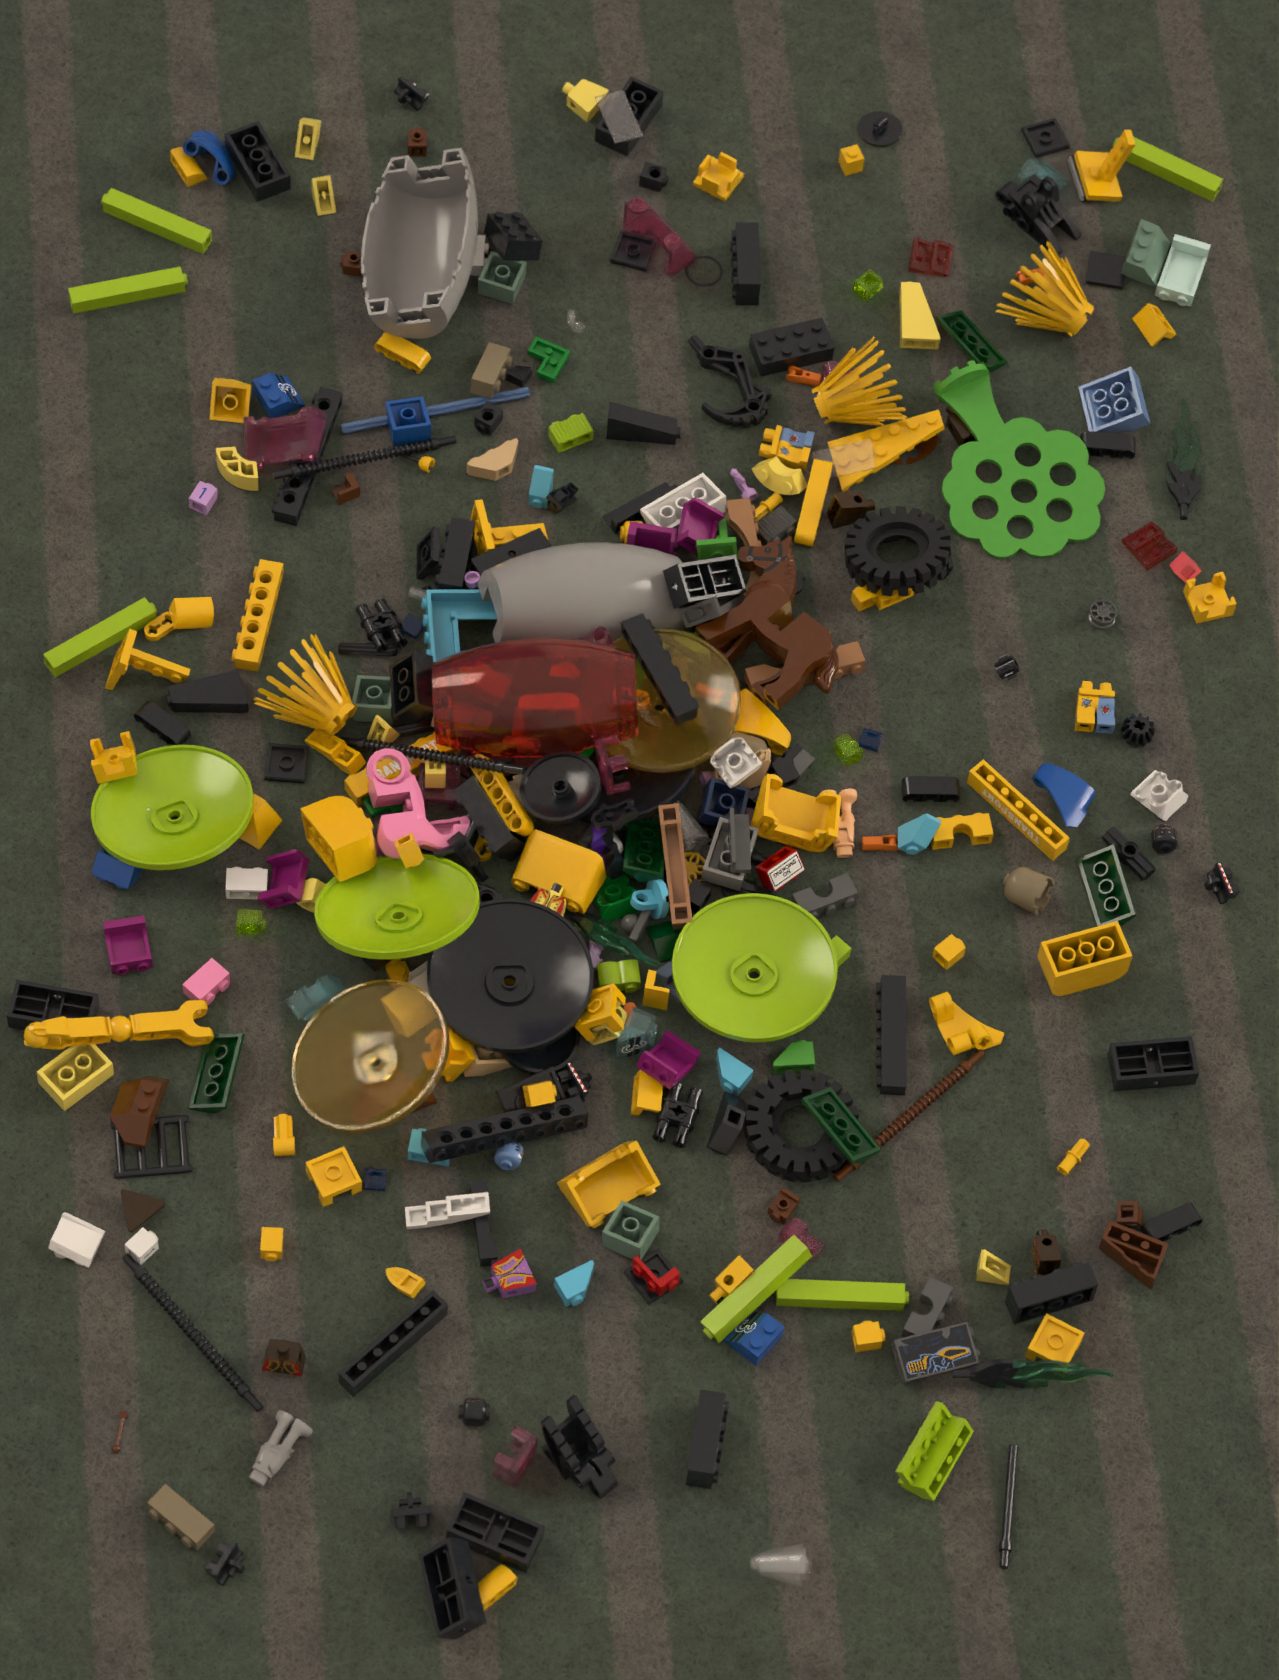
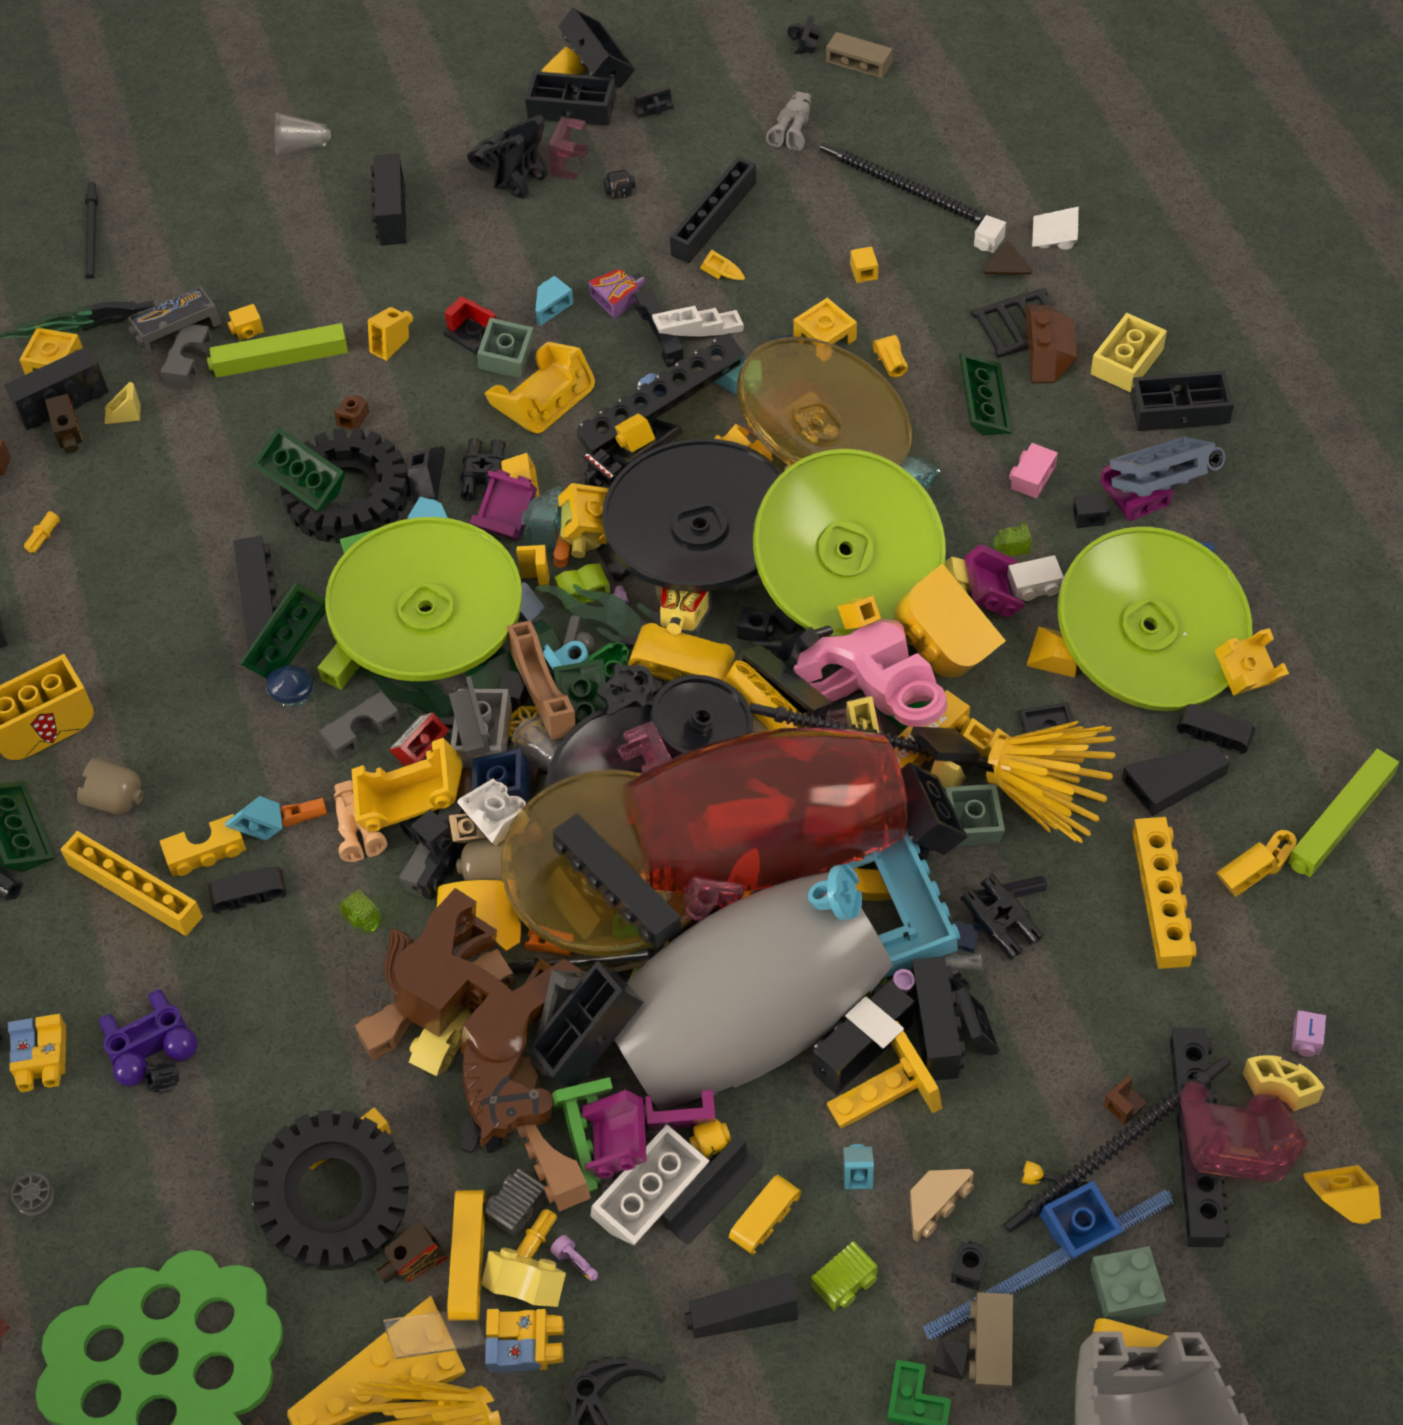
camera: 175 degrees right, 5 degrees down
yellow piece [24,1000,214,1050] -> none
yellow piece [105,629,190,690] -> none
reddish brown hinge [112,1411,128,1453] -> none
blue slope [252,373,305,421] -> none
dark brown torso [262,1339,306,1376] -> none
black hips [546,482,579,513] -> none
lime brick [700,1235,812,1343] -> none
blue slope [723,1311,785,1366] -> none
clear pink plate [778,1217,825,1262] -> none
reddish brown hose [833,1049,985,1182] -> none
tile [858,728,883,752] -> none
lime brick [896,1401,974,1501] -> none
yellow panel [929,992,1004,1055] -> none
yellow brick [932,934,966,970] -> none
blue panel [1032,763,1096,828] -> none
none -> dark purple piece [99,989,198,1087]
none -> dark green slope [239,582,326,679]
none -> dark blue hair [265,665,315,707]
none -> yellow beam [729,1174,801,1255]
none -> medium azure tile [808,864,862,920]
none -> white sticker [845,996,904,1048]
none -> black tile [910,727,981,762]
none -> black brick [1072,493,1110,528]
none -> sand green brick [1090,1246,1166,1322]
none -> sand blue hinge [1110,436,1225,496]

